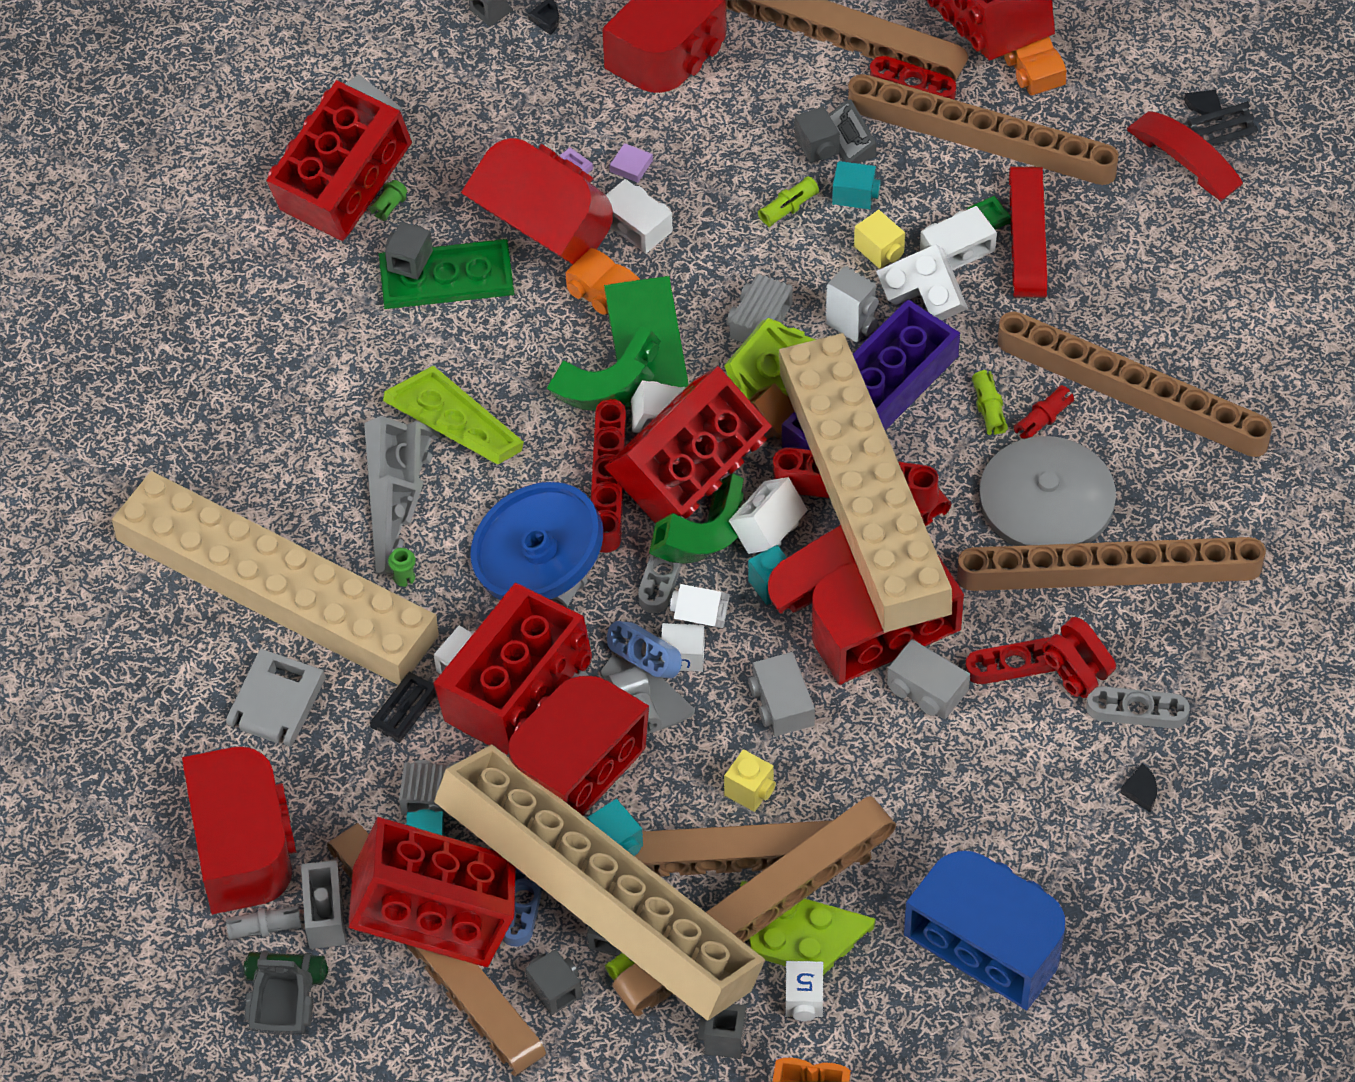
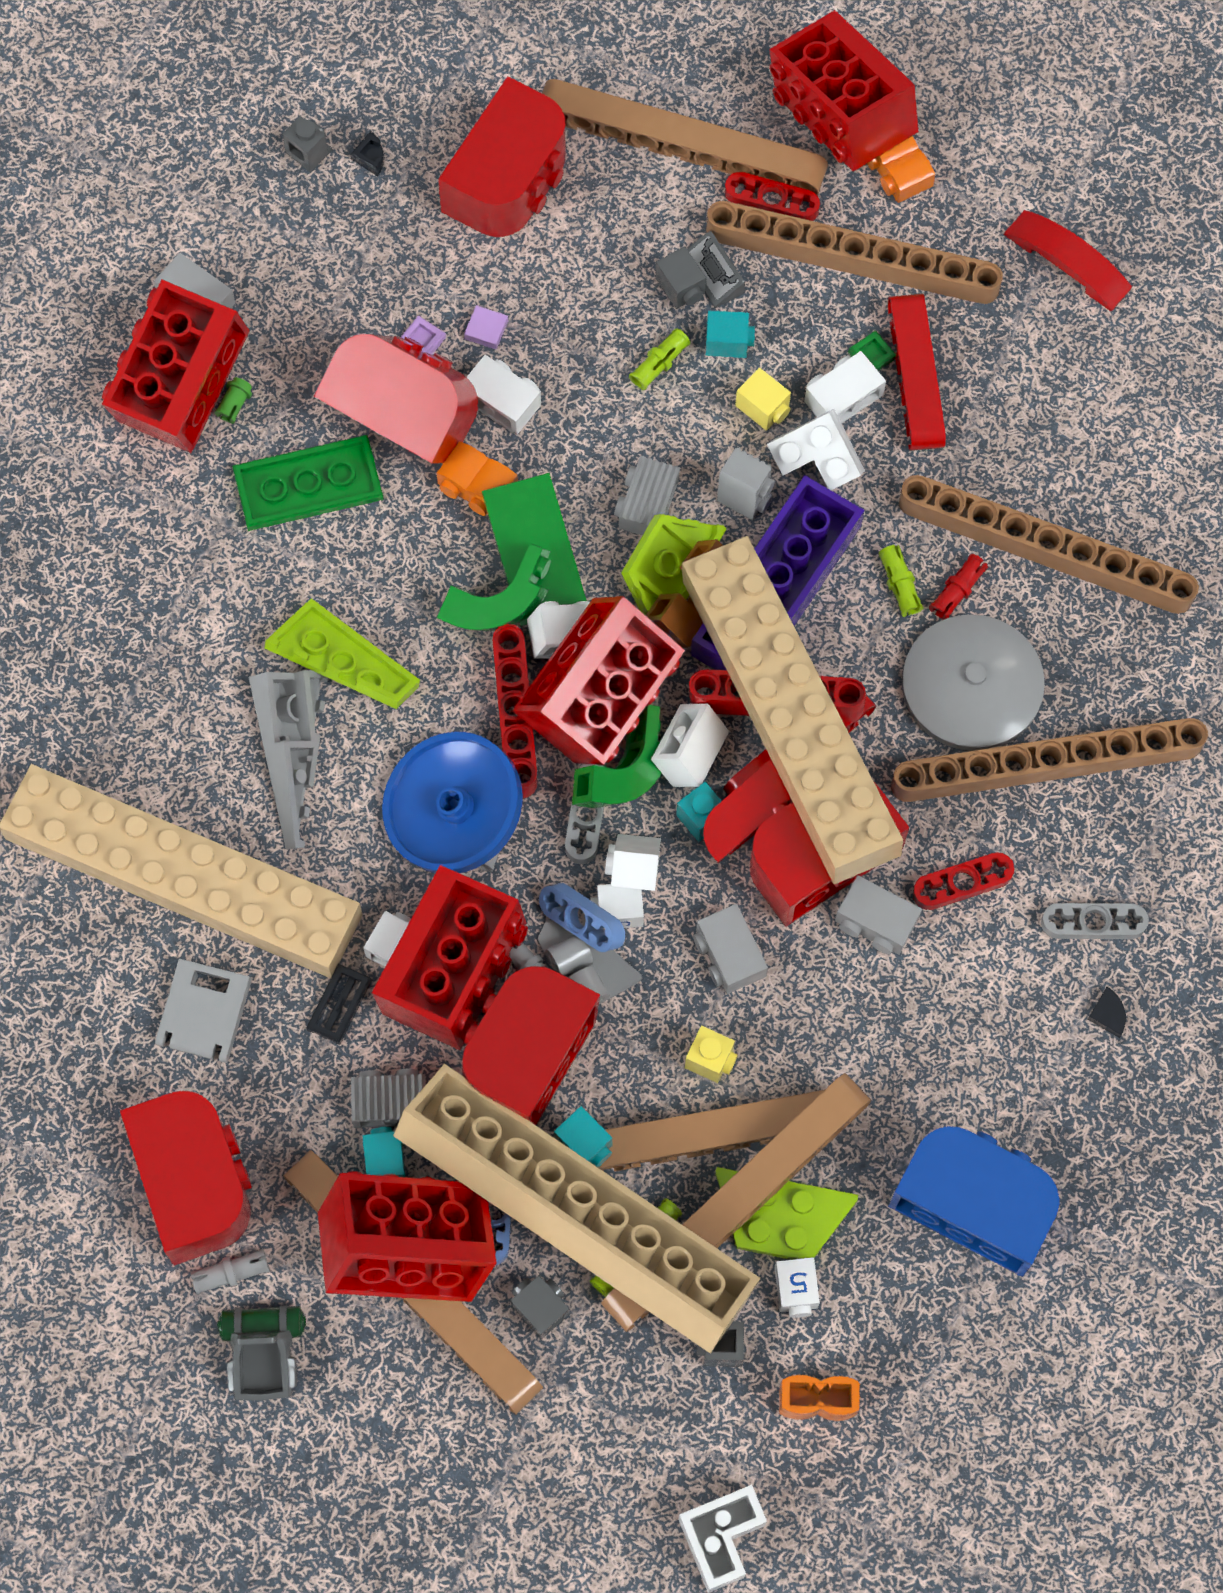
camera: 10 degrees left, 15 degrees up
light grey brick [301,860,346,949] -> none
dark grey brick [385,222,433,280] -> none
bright green pin [388,548,416,587] -> none
red brick [1042,617,1116,698] -> none
black tile [1184,90,1222,120] -> none
black tile [1187,101,1258,146] -> none

